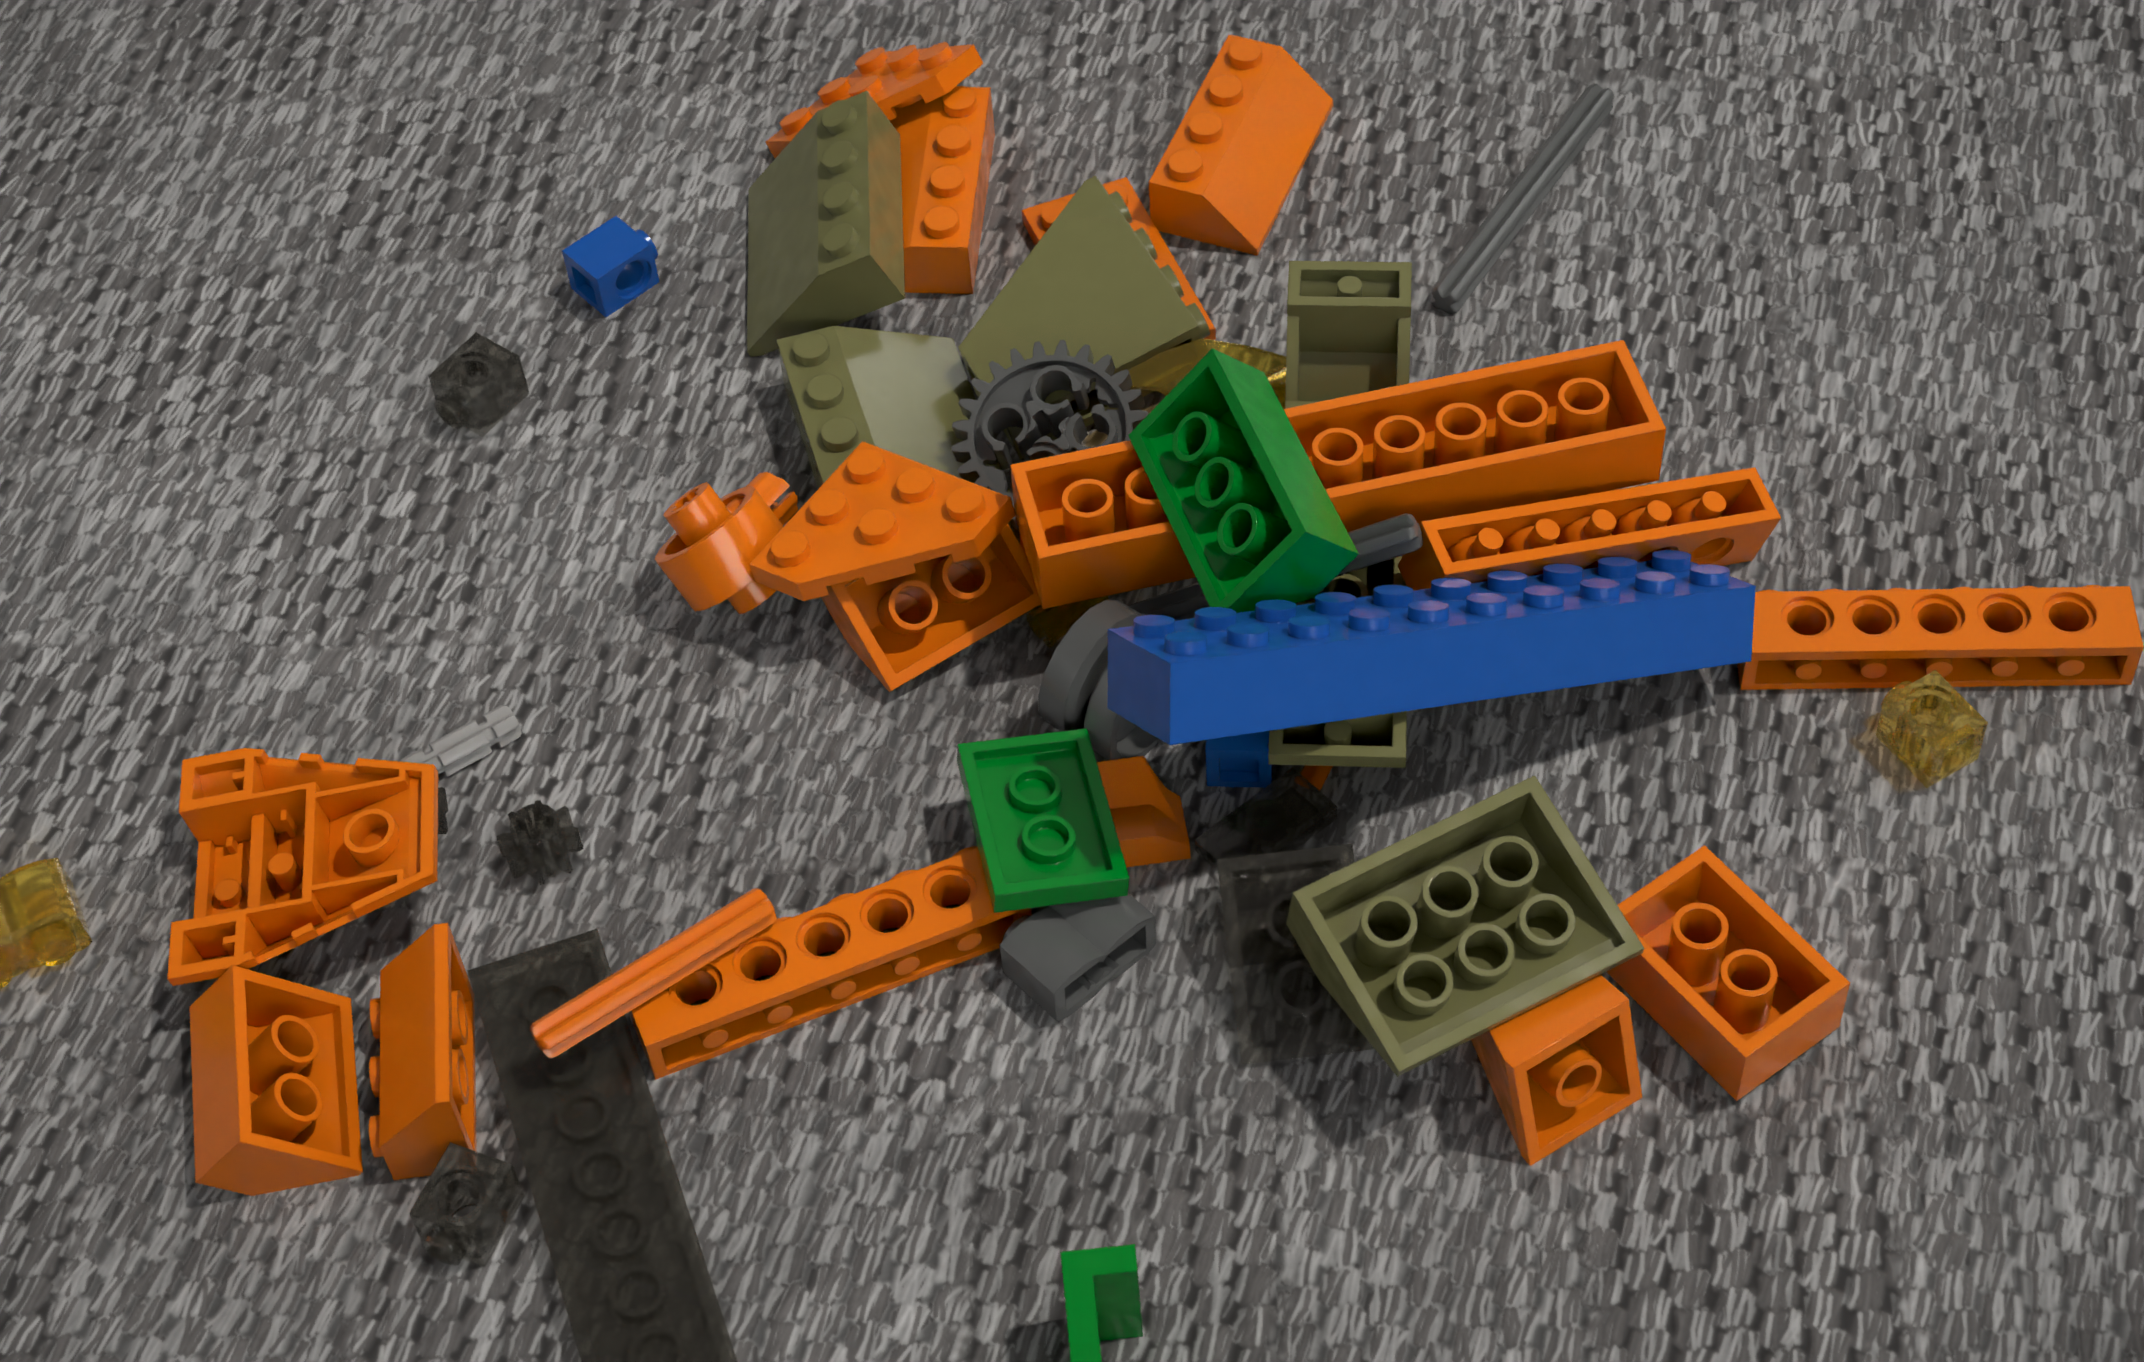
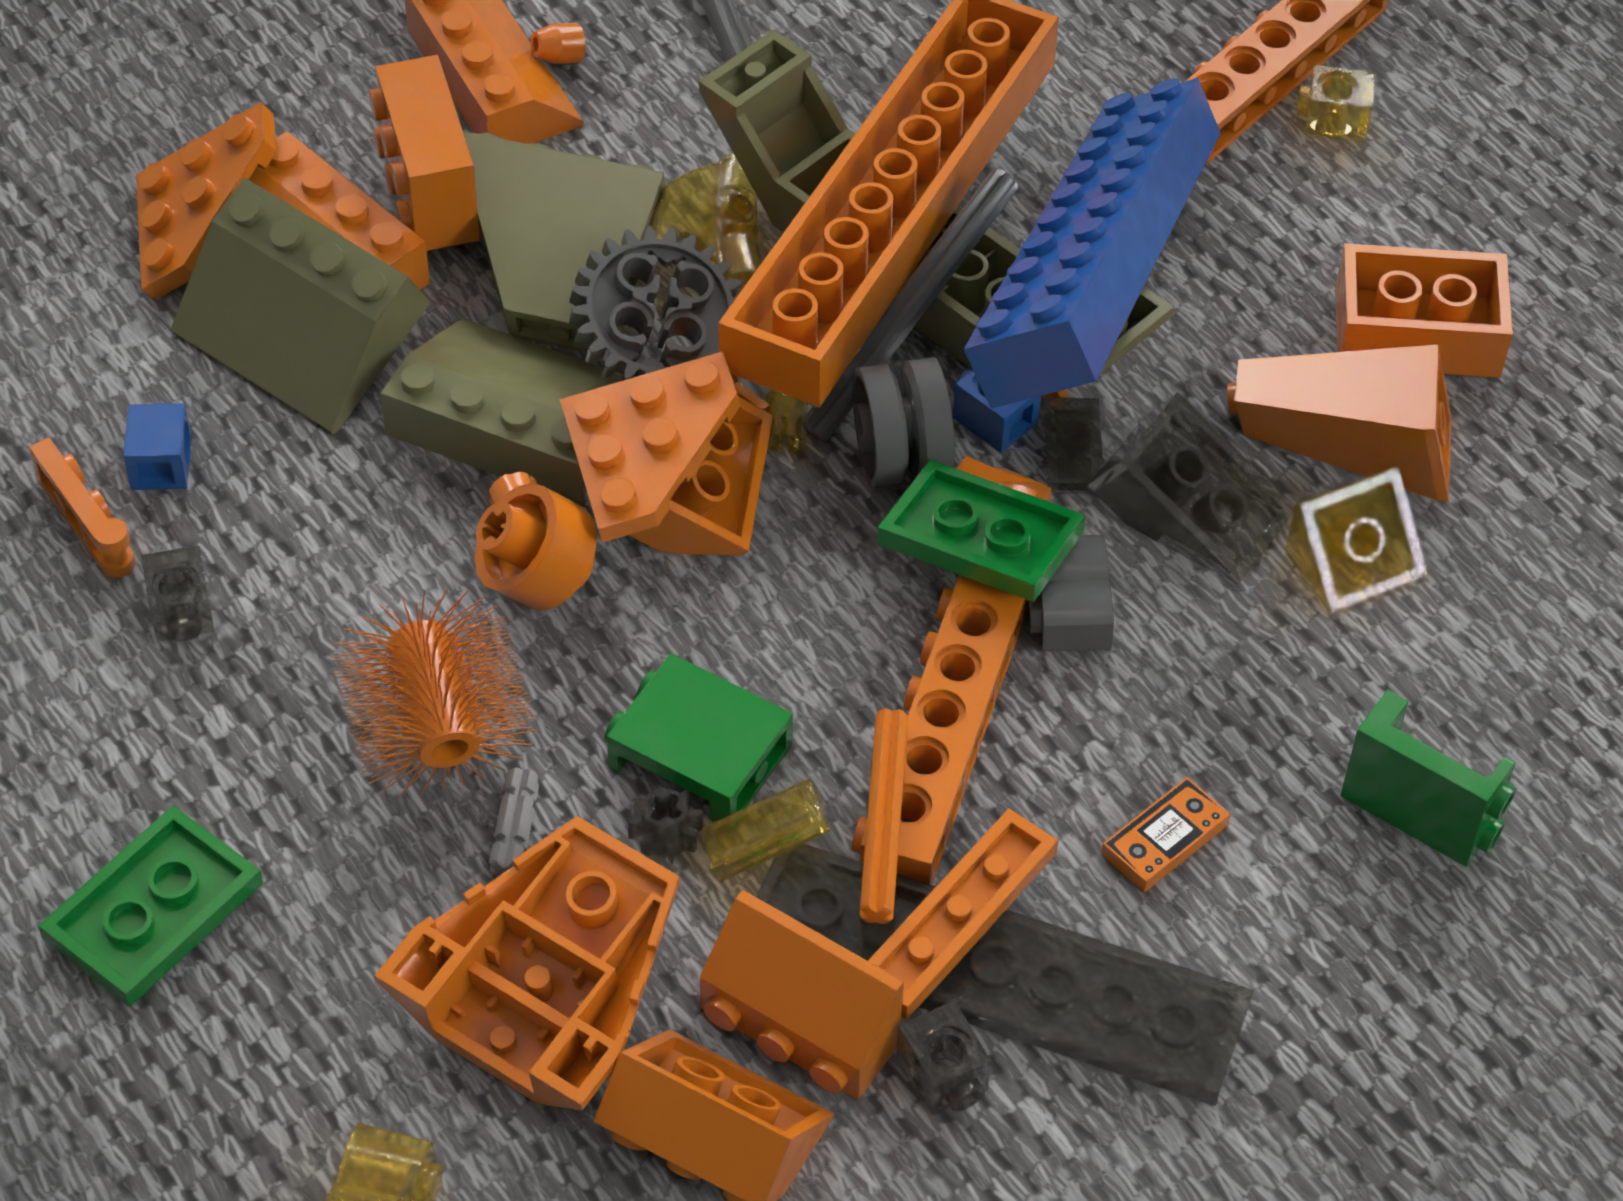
camera: 55 degrees left, 0 degrees up
green slope [1128,348,1359,613] -> none
olive slope [1286,775,1645,1077] -> none
orange brick [1398,467,1781,590] -> none
none -> orange plate [29,437,135,578]
none -> green plate [38,805,263,1007]
none -> orange piece [330,588,537,797]
none -> orange brick [369,55,480,251]
none -> orange hose [530,23,585,64]
none -> green panel [604,653,793,830]
none -> clear yellow tile [702,778,831,882]
none -> orange plate [868,808,1058,1020]
none -> tile [1101,777,1231,893]
none -> clear yellow slope [1285,467,1428,613]

